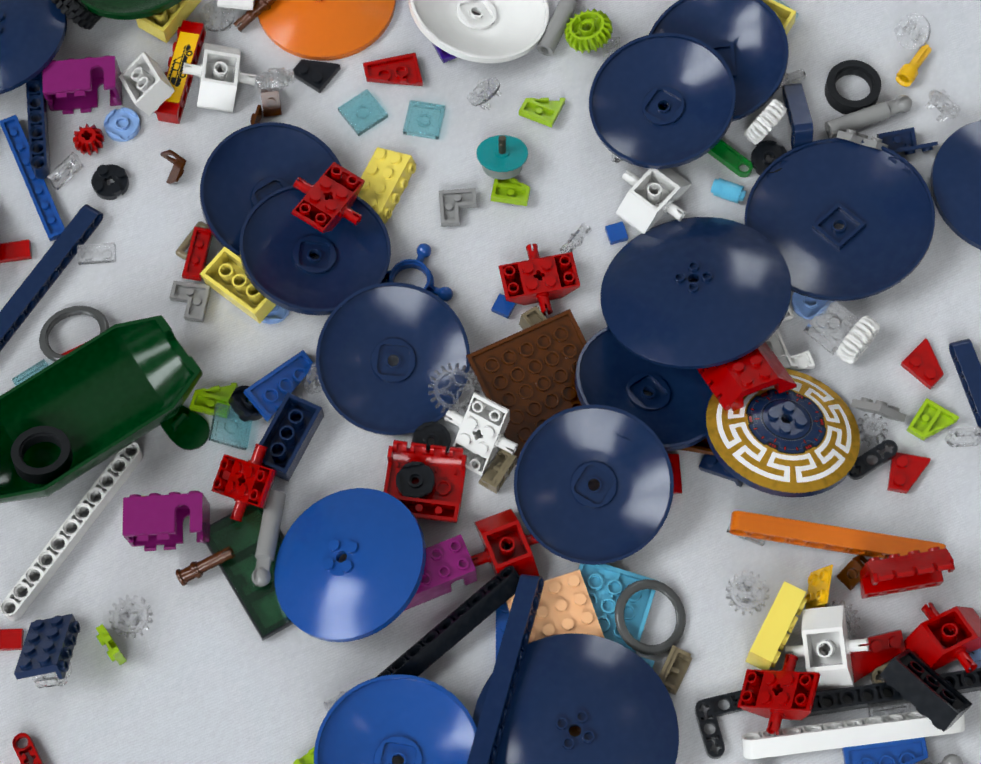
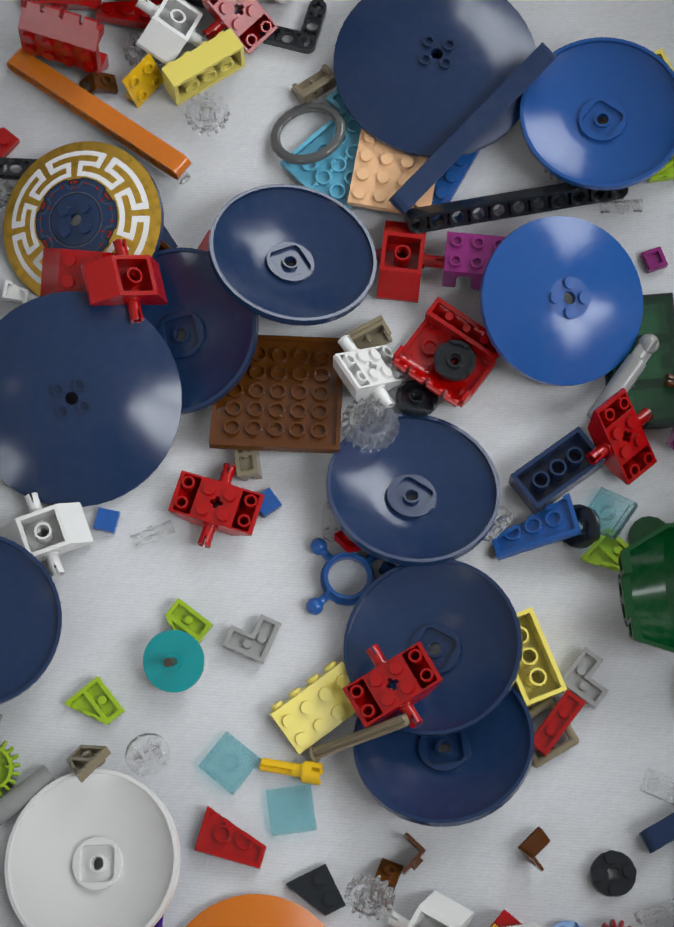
camera: 155 degrees left, 5 degrees up
none -> dark tan wing [66,745,111,782]
none -> red slope [81,239,167,323]
none -> yellow piece [259,758,324,786]
none -> dark tan axle [309,714,410,762]
none -> magenta tile [640,247,668,273]

